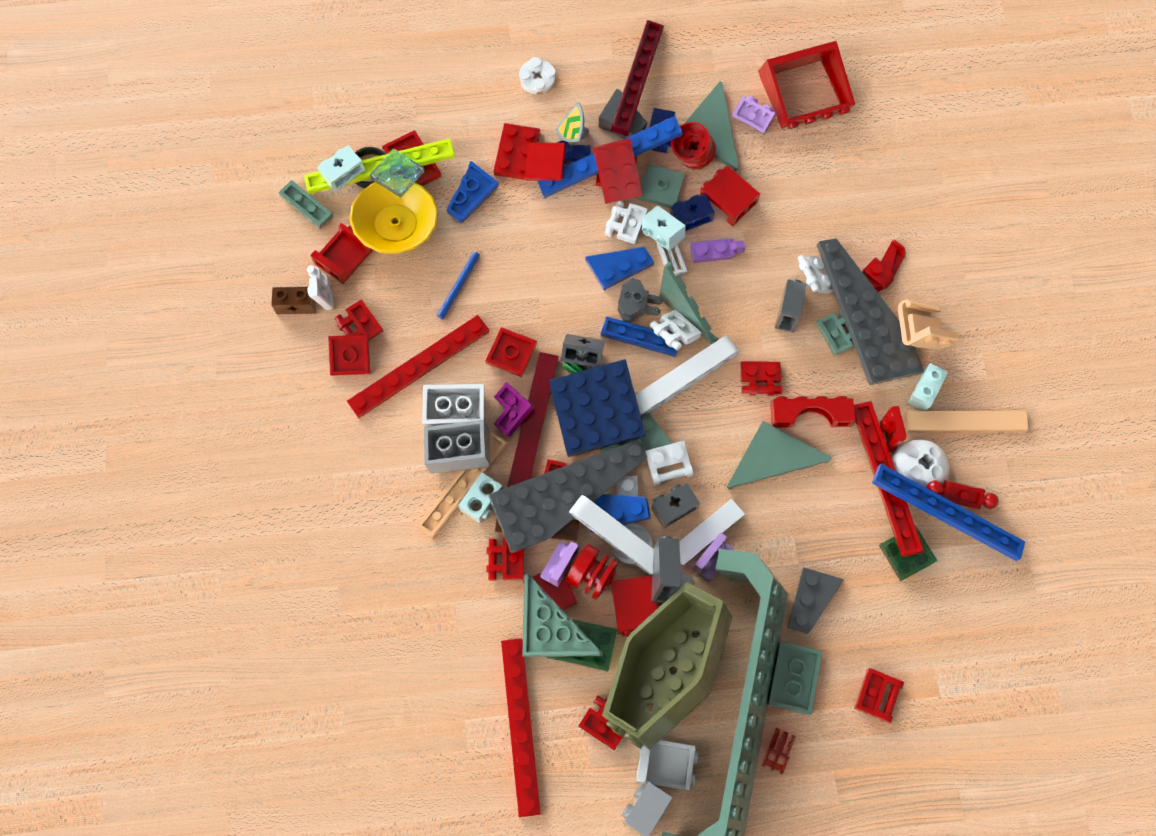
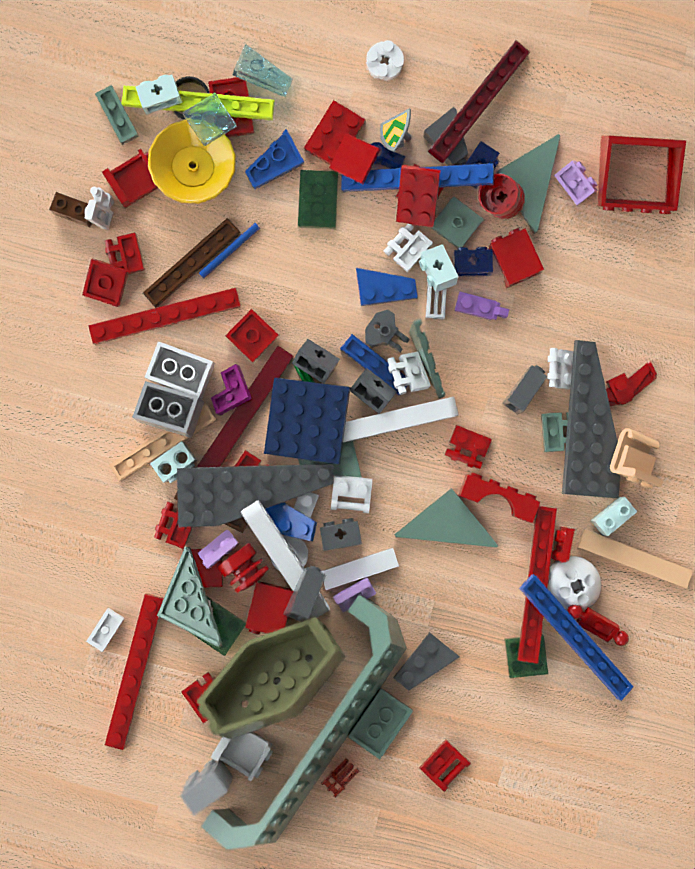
camera: 20 degrees right, 15 degrees up
none -> white plate [86,608,125,652]
none -> reddish brown tile [143,218,240,308]
none -> clear light blue wing [233,44,292,97]
none -> clear green plate [298,170,338,229]
none -> dark grey brick [350,368,397,414]

